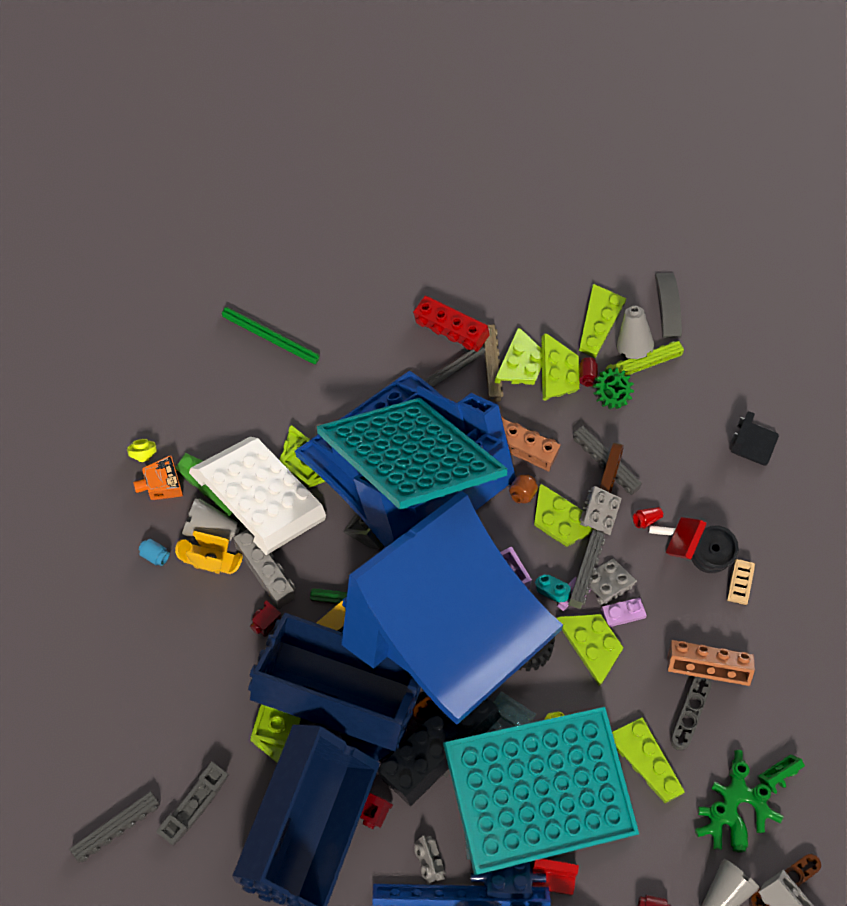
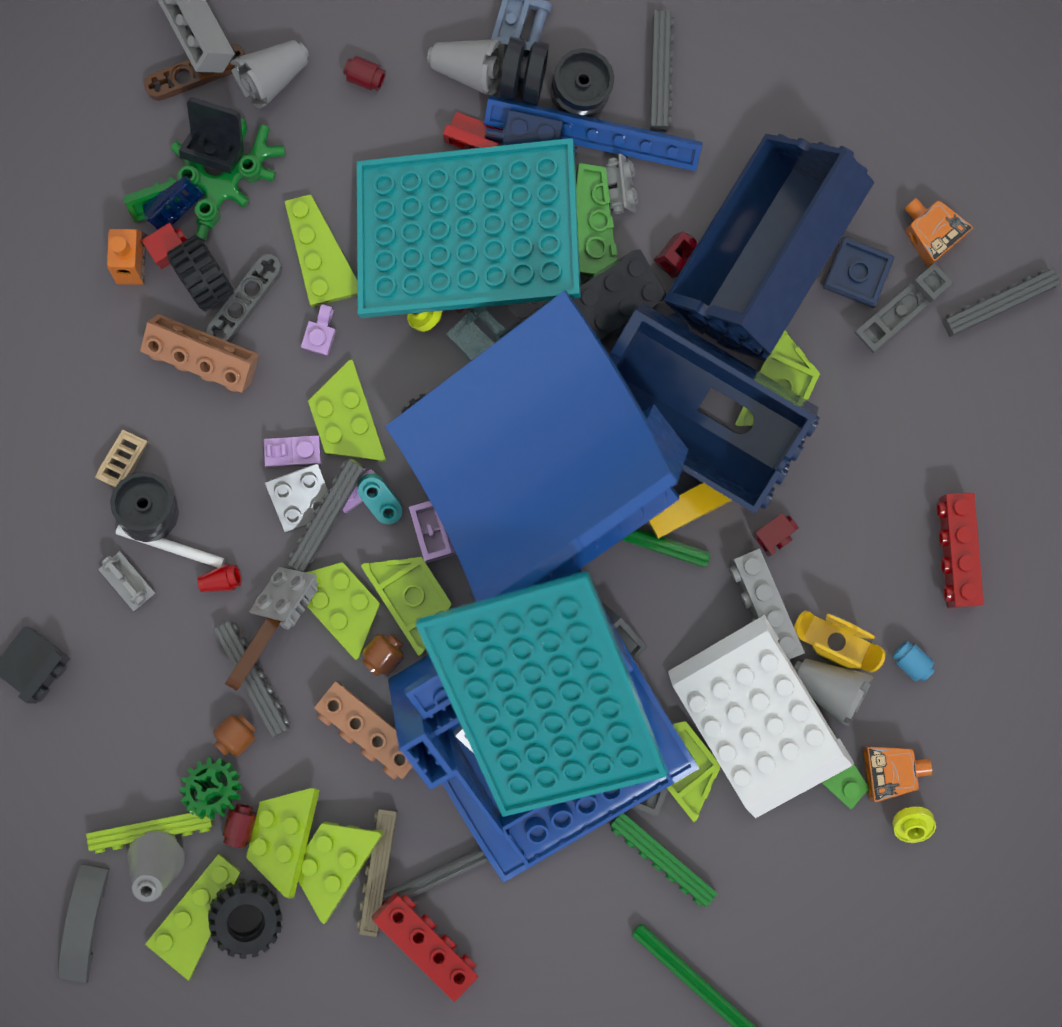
camera: 165 degrees left, 20 degrees up
red tile [665,517,706,560] -> none
none -> light grey hinge [98,551,156,611]
none -> orange torso [107,229,147,285]
none -> red brick [141,223,187,270]
none -> clear blue slope [143,176,204,230]
none -> black tyre [167,235,234,312]
none -> black bracket [179,97,244,174]
none -> black tyre [208,879,282,959]
none -> dark orange head [213,714,256,757]
none -> lavender plate [301,304,336,356]
none -> lime wing [360,557,452,656]
none -> bright green wing [576,163,617,276]
none -> green piece [610,813,718,907]
none -> dark blue plate [823,236,895,308]
none -> orange torso [904,198,973,268]
none -> red brick [937,493,984,608]

